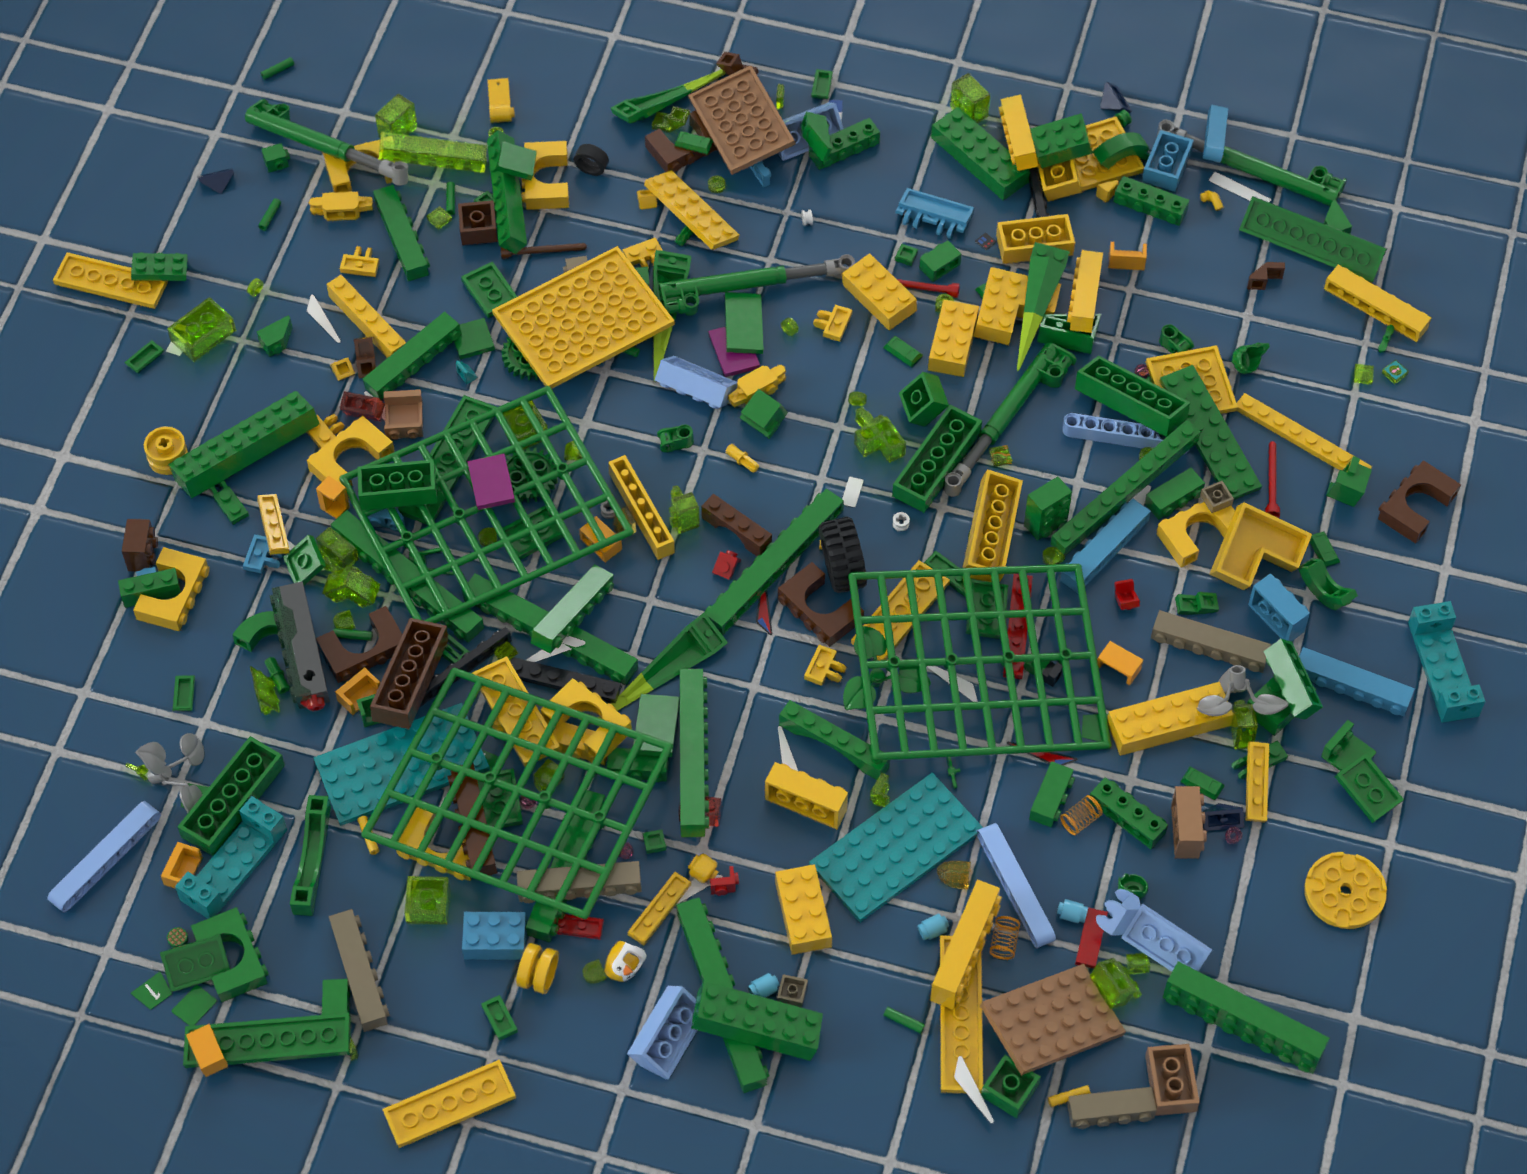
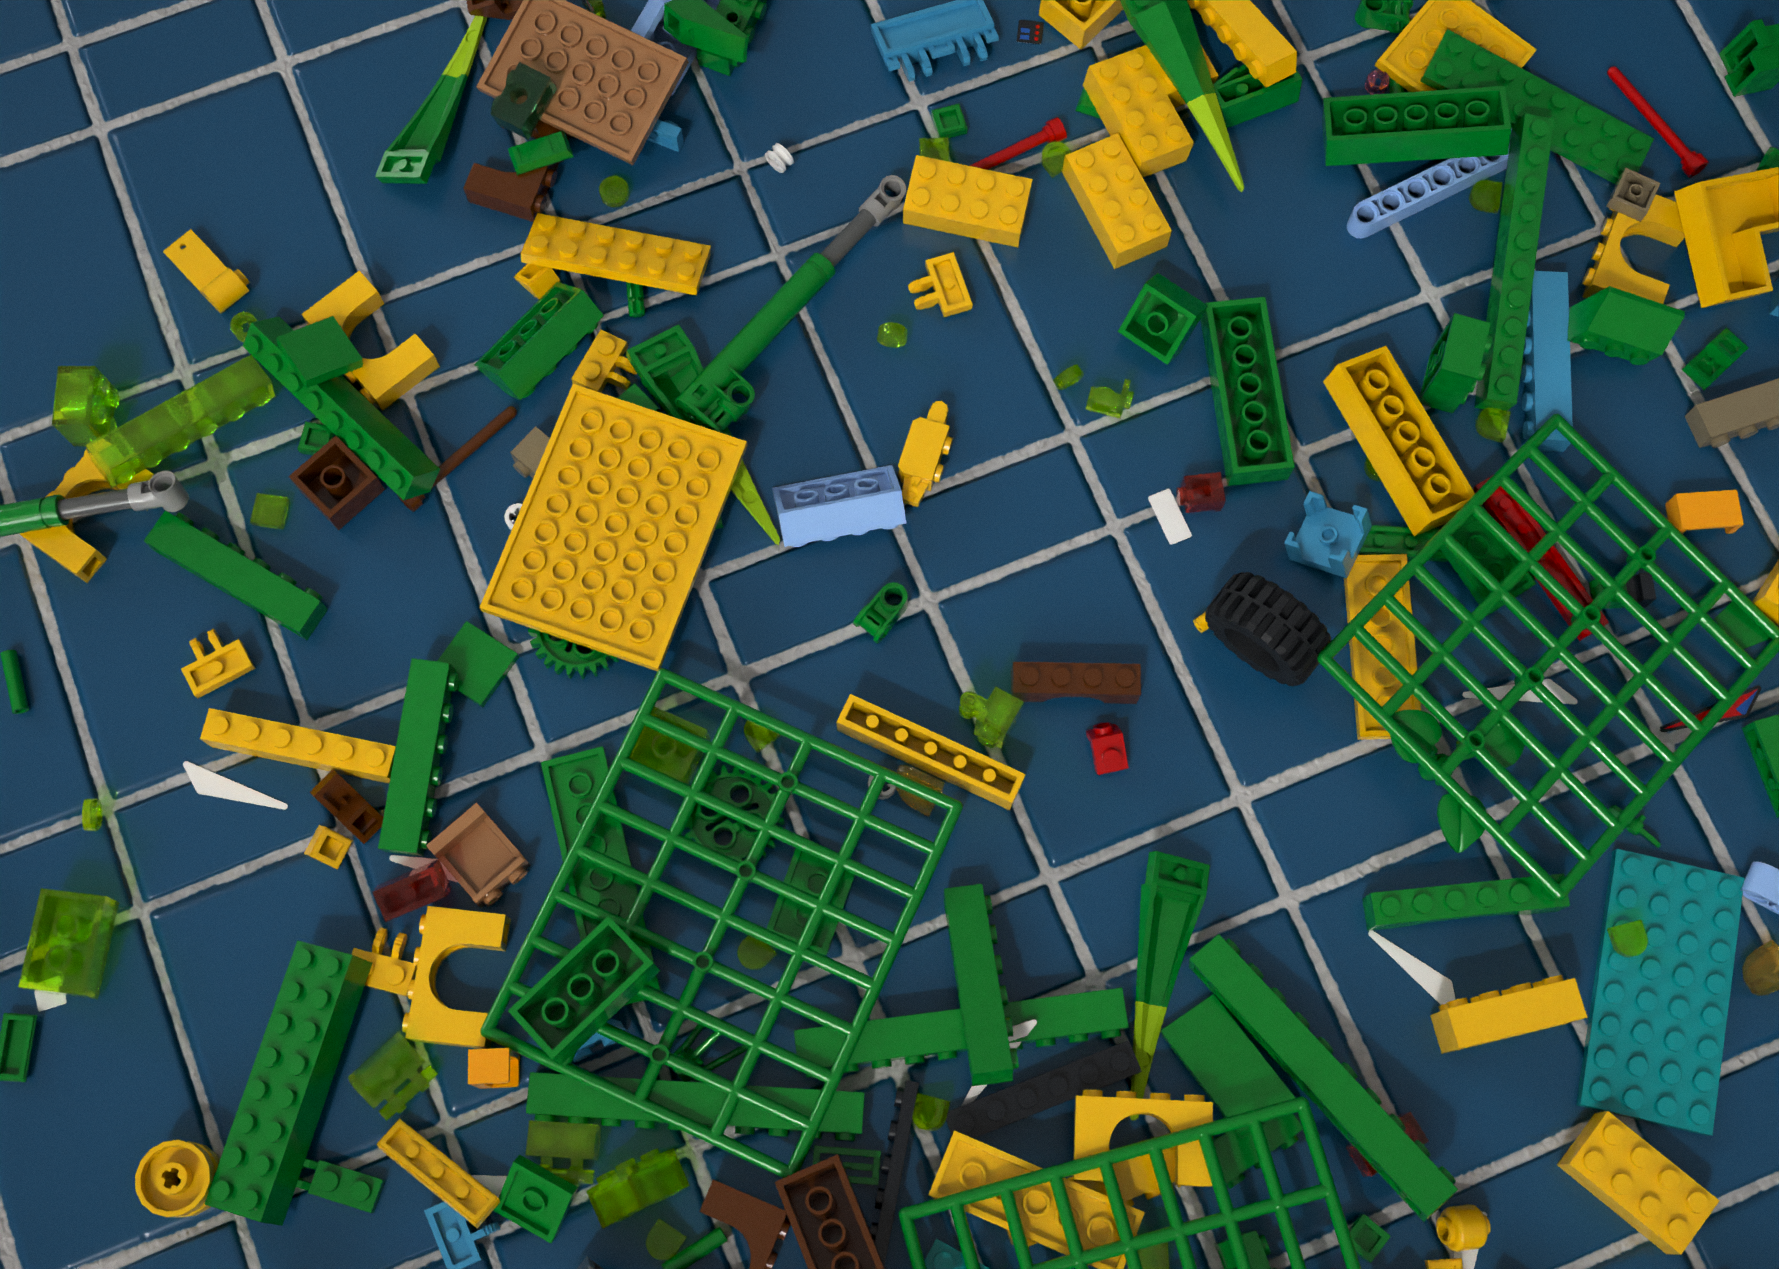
camera: 40 degrees left, 15 degrees up
green slope [257,315,293,357] -> none
yellow hinge [308,191,373,221] -> none
green piece [446,182,455,215] -> none
teal slope [456,360,478,384] -> none
green plate [461,261,518,318] -> none
magenta tile [467,454,515,510] -> none
black tyre [573,144,609,176] -> none
light orange panel [579,516,622,563] -> none
clear neon green slope [652,106,690,133] -> none
green brick [705,488,844,635] -> none
magenta tile [708,327,760,377] -> none
red bracket [710,866,739,896] -> none
green tile [724,292,764,354] -> none
yellow axle [725,444,760,473] -> none
green plate [739,388,788,439] -> none
sticker [756,590,773,635] -> none
reddish brown arch [778,562,864,647] -> none
yellow hinge [804,644,847,686] -> none
clear neon green brick [854,416,906,463] -> none
clear neon green bracket [870,773,890,807] -> none
green tile [883,336,923,367] -> none
white bush [892,512,910,531] -> none
green brick [919,240,962,282] -> none
green piece [944,342,1077,497] -> none
clear neon green tile [989,445,1012,467] -> none
red bracket [1114,579,1140,610] -> none
green brick [1145,467,1205,520] -> none
yellow plate [1237,393,1372,470] -> none
none -> clear neon green brick [348,1031,438,1121]
none -> green slope [474,282,604,400]
none -> clear green brick [490,62,557,140]
none -> clear neon green tile [919,138,949,162]
none -> clear red brick [1176,472,1226,513]
none -> dark azure panel [1284,491,1372,578]
none -> green slope [1567,286,1685,365]
none -> clear neon green tile [1607,920,1648,957]

